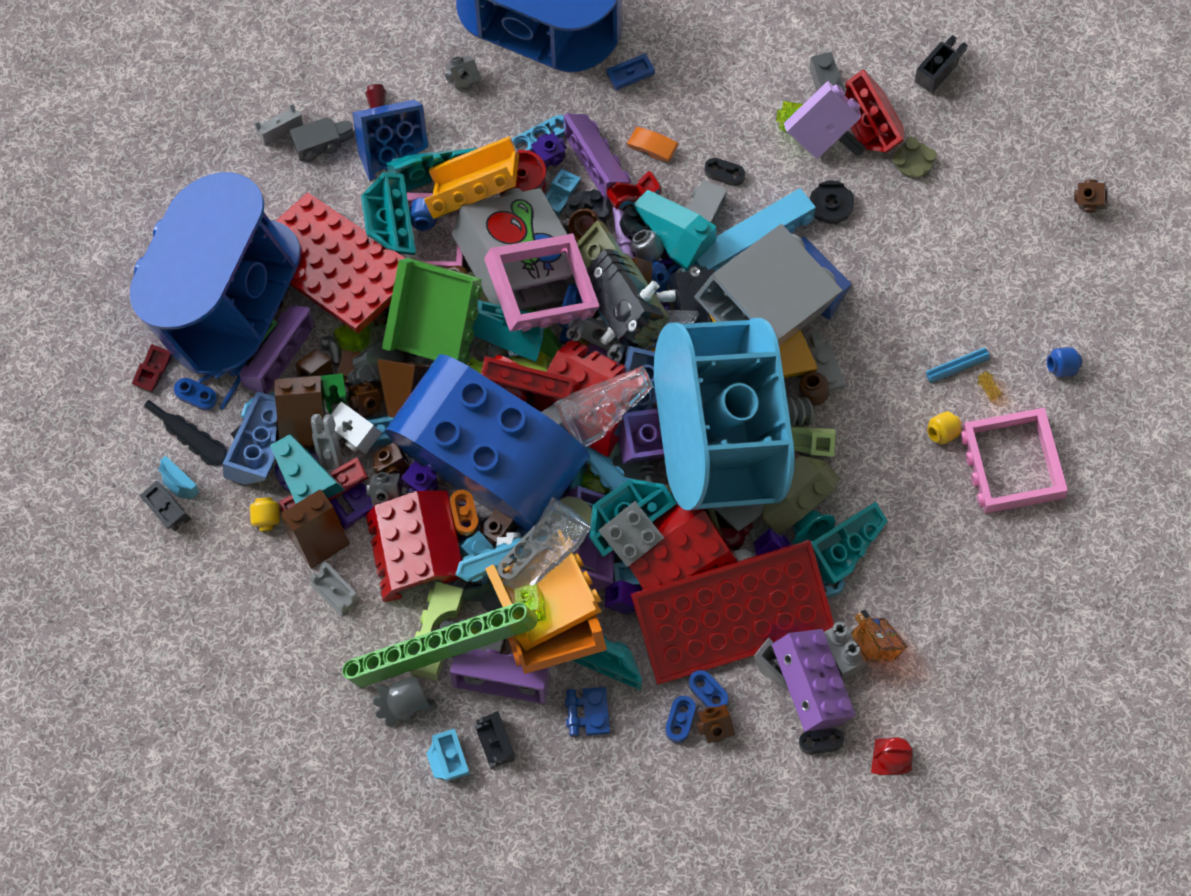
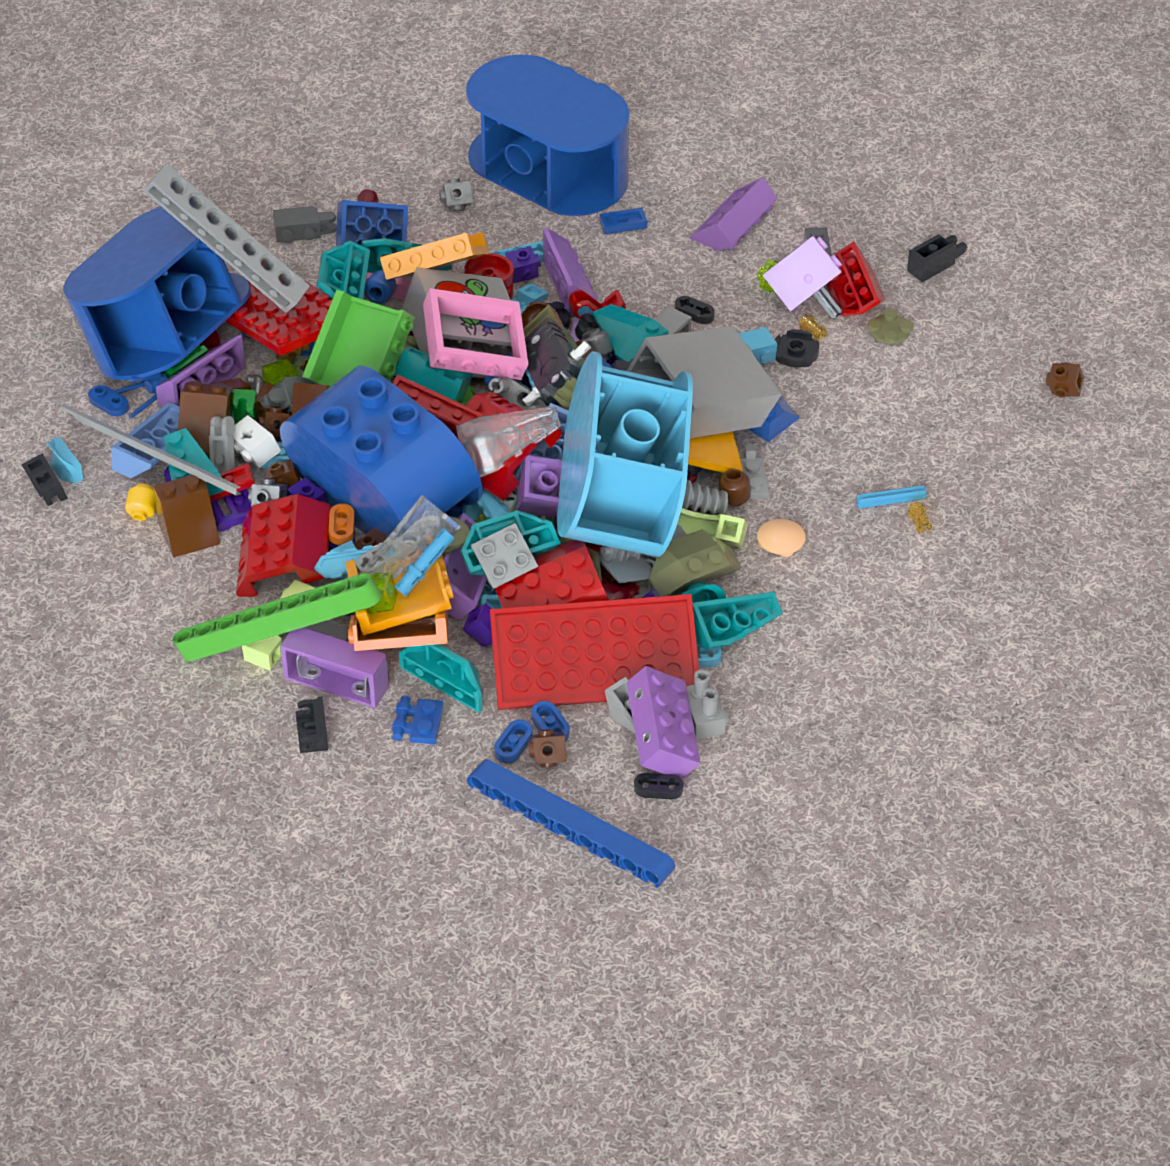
camera: 10 degrees right, 20 degrees down
dark red slope [131,344,173,392] -> none
black sword [144,400,227,466] -> none
light grey hinge [254,103,303,145] -> none
light grey hinge [310,561,358,616] -> none
dark grey piece [373,676,437,726] -> none
medium azure slope [426,728,469,781] -> none
orange slope [627,126,679,162] -> none
clear orange torso [852,610,908,662] -> none
red piece [871,737,913,775] -> none
yellow head [927,411,962,445] -> none
bright pink window [961,408,1068,514] -> none
blue head [1047,347,1082,377] -> none
none -> light grey piece [61,405,241,495]
none -> light grey brick [142,163,310,313]
none -> dark azure pin [394,528,455,597]
none -> blue beam [467,759,676,888]
none -> medium lavender slope [689,177,778,251]
none -> light nougat dish [757,519,806,557]
none -> clear yellow pin [798,314,828,341]

